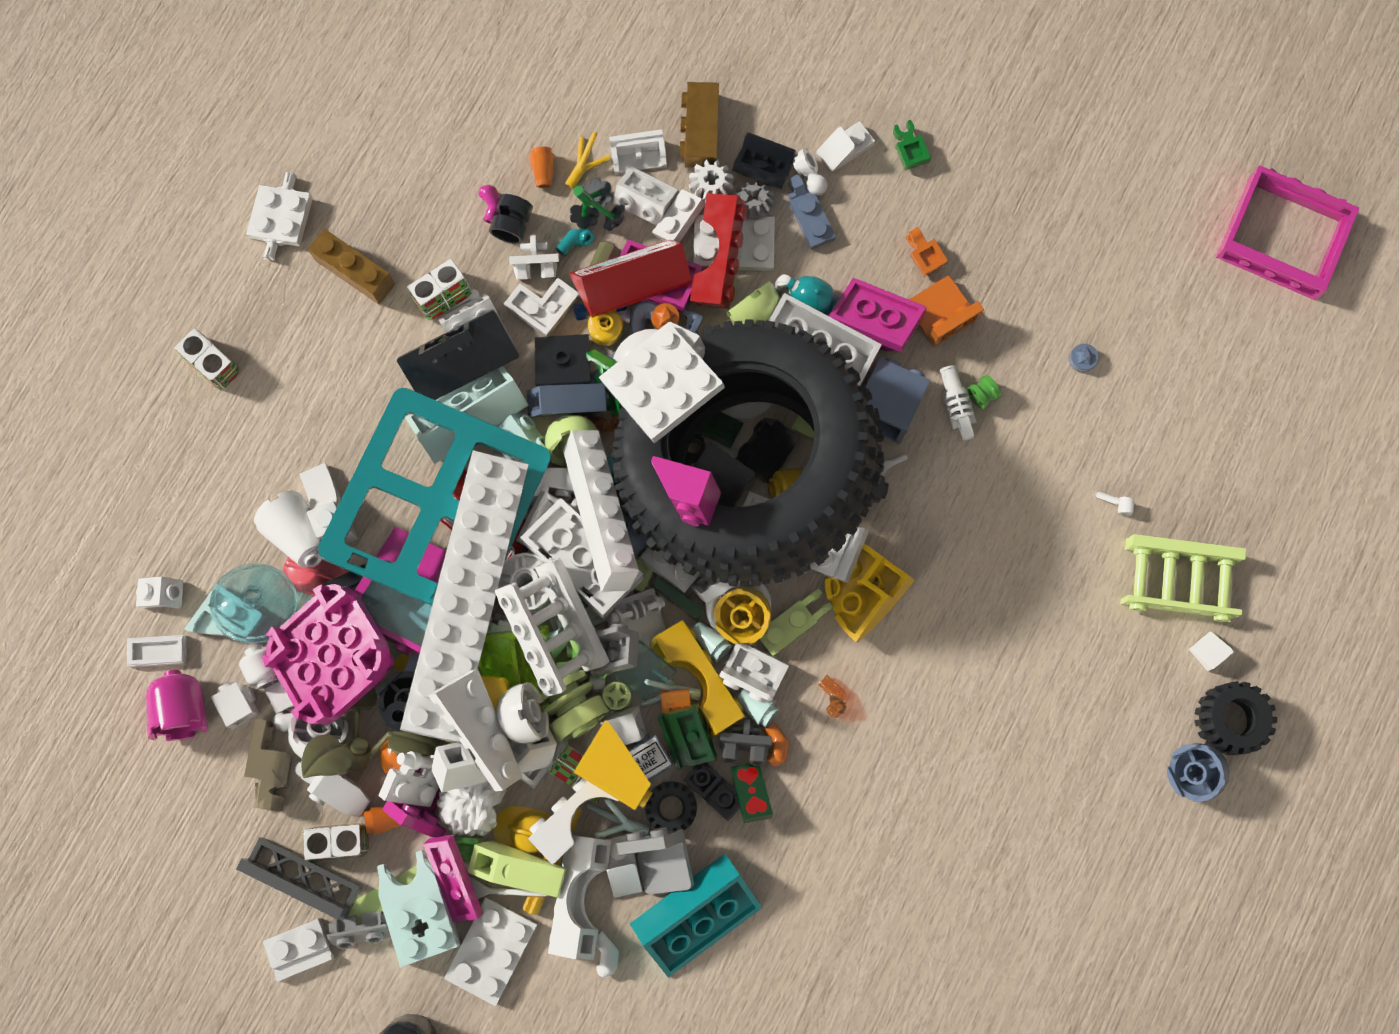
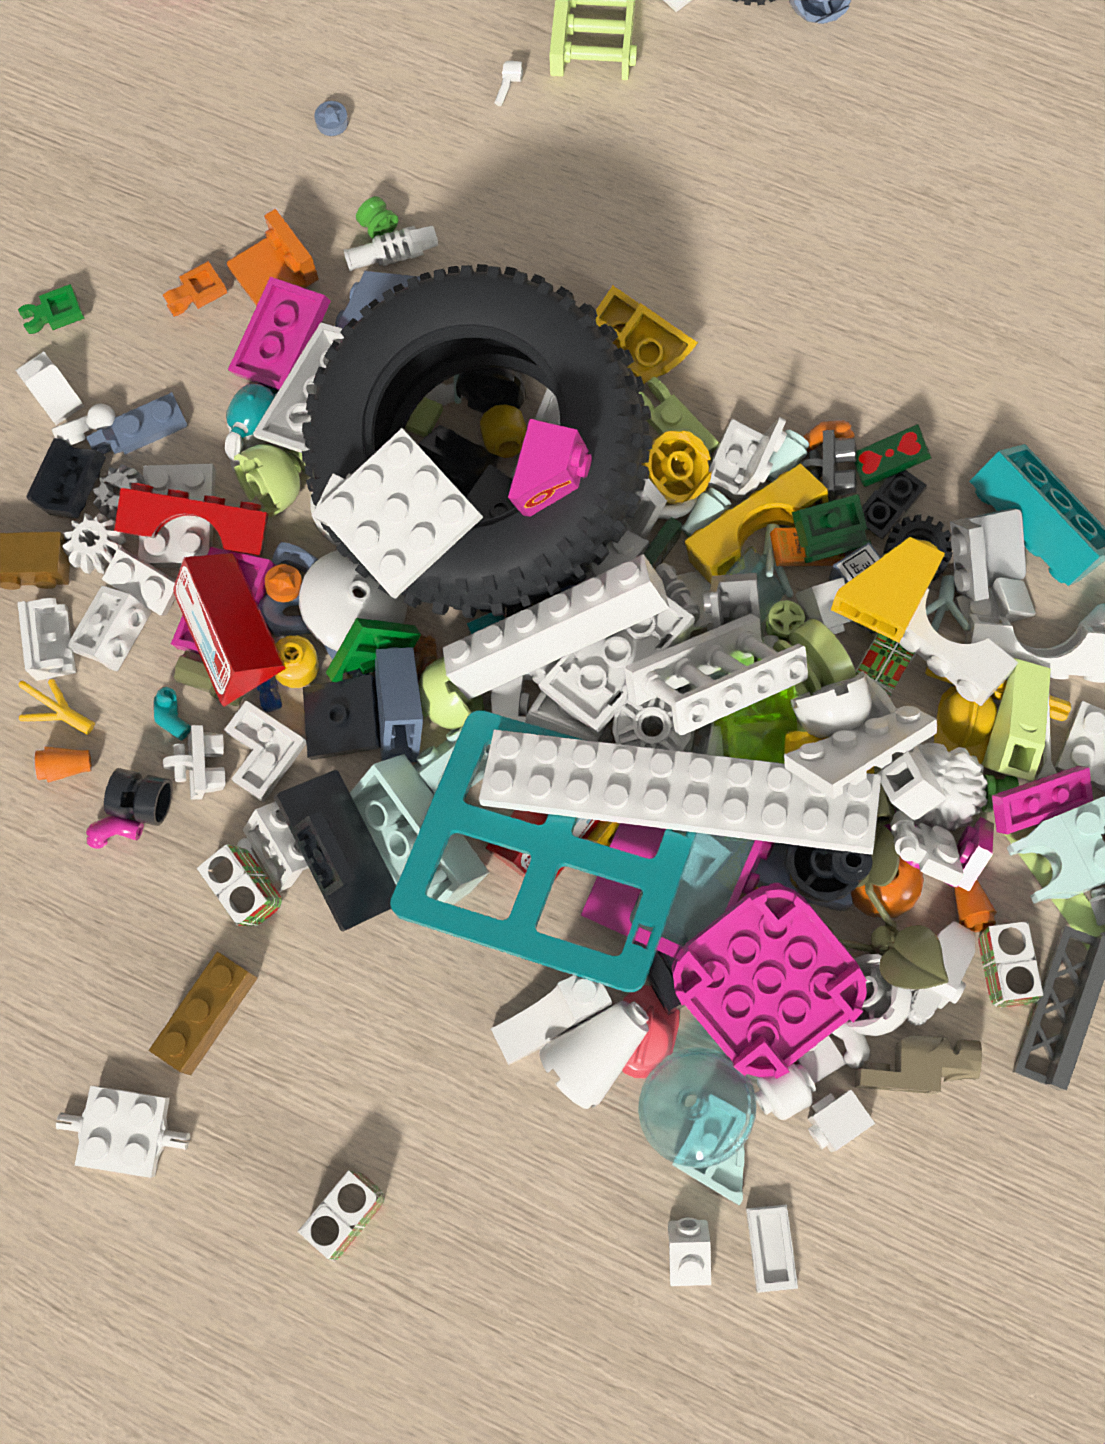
camera: 85 degrees left, 5 degrees down
dark pink cylinder [146,670,208,741] -> none
black plant [570,178,625,231] -> none
clear orange arm [818,675,847,718] -> none

